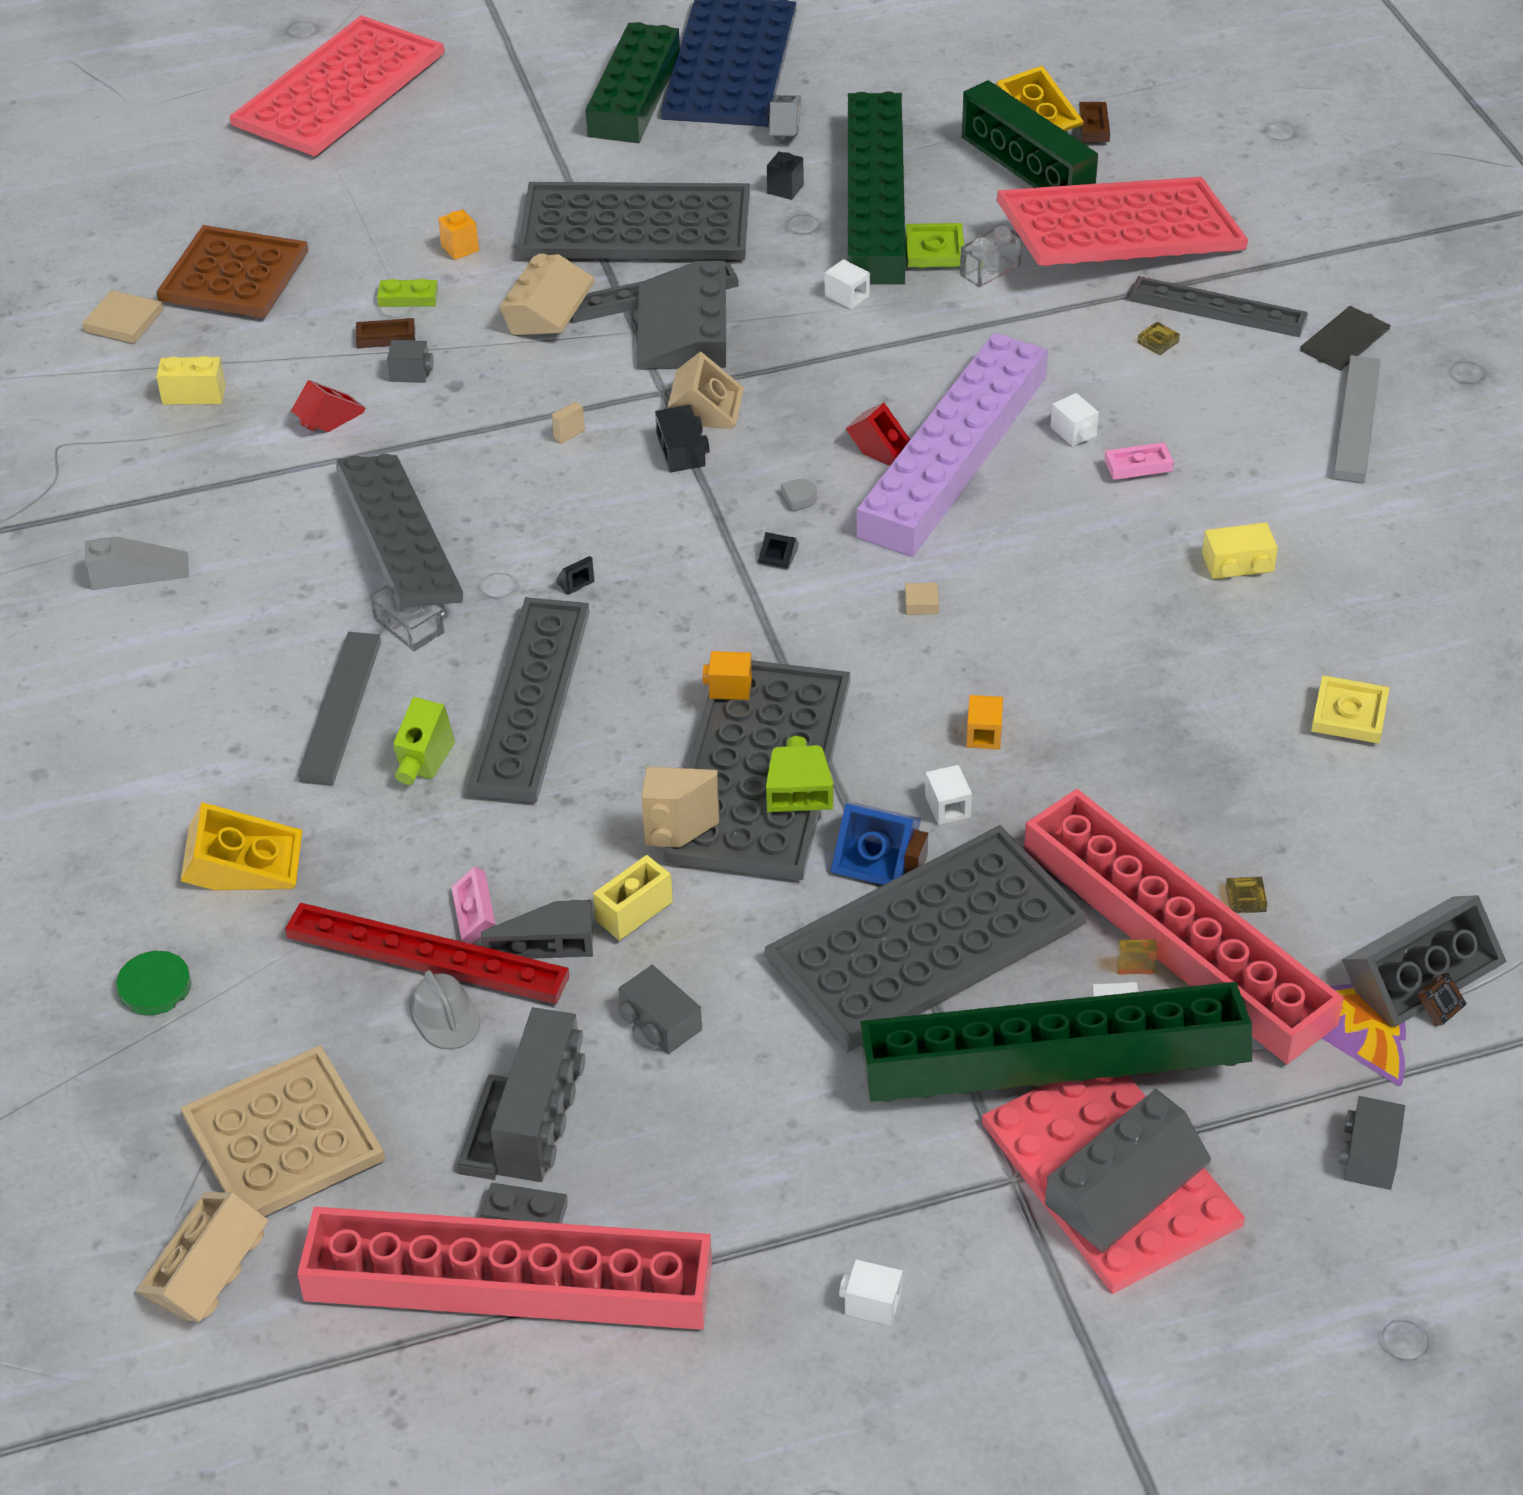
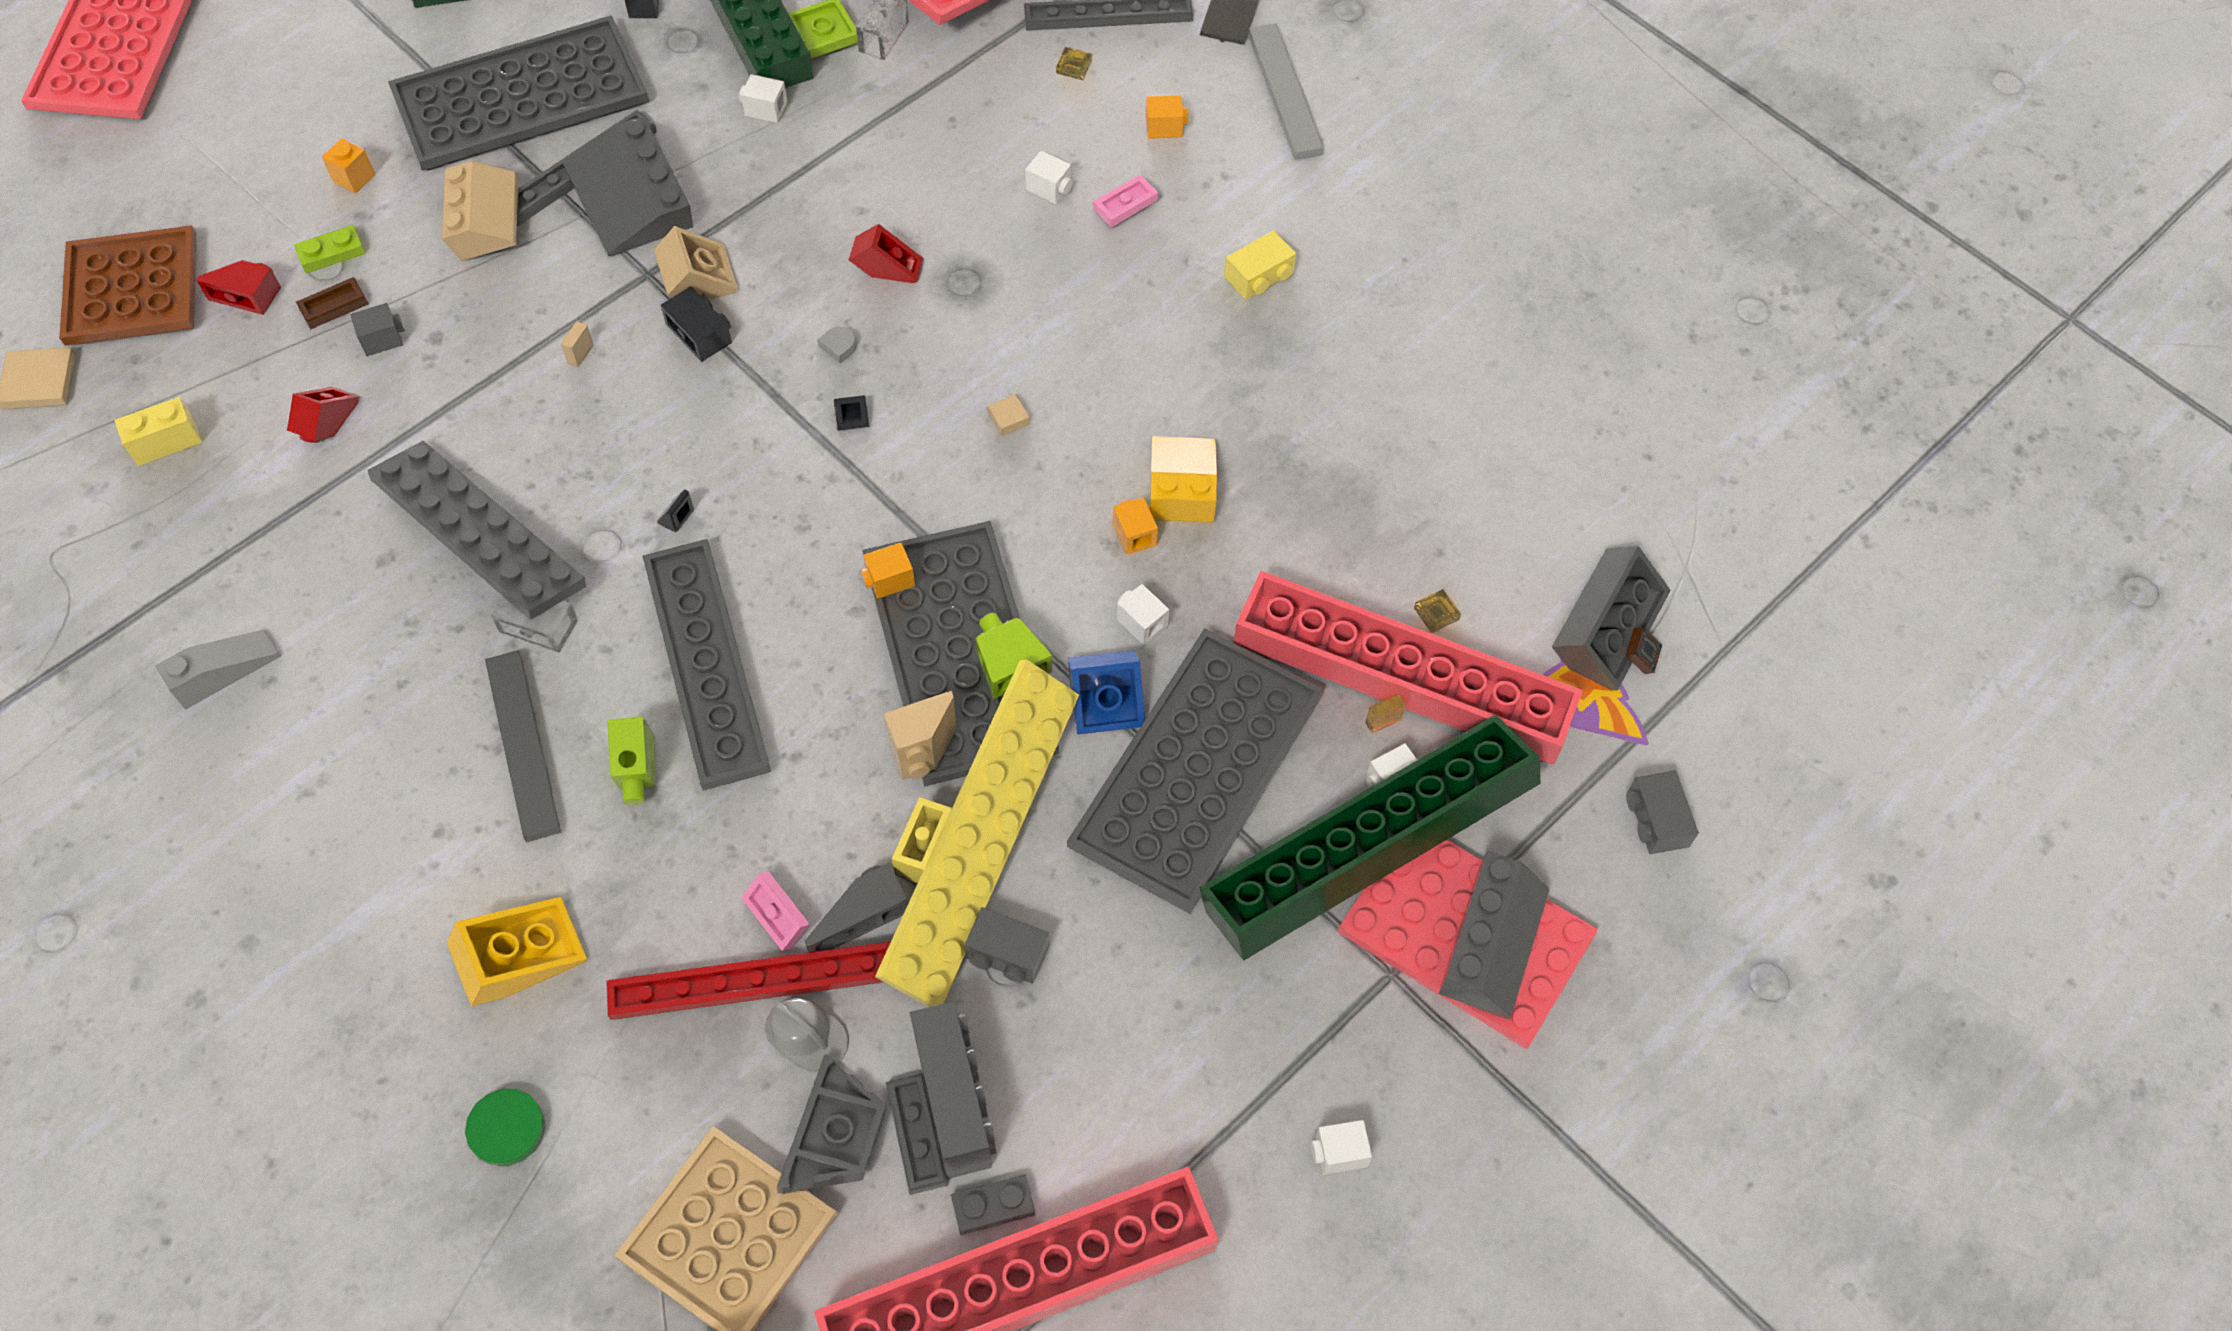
camera: 30 degrees left, 15 degrees up
lavender brick [857,332,1048,557] -> none
reddish brown tile [904,829,928,874] -> none
light yellow plate [1311,675,1390,744] -> none
none -> red slope [196,260,281,315]
none -> dark grey wing [777,1054,886,1194]
none -> light yellow plate [875,659,1079,1007]
none -> light orange brick [1145,95,1188,139]
none -> yellow slope [1150,436,1217,523]

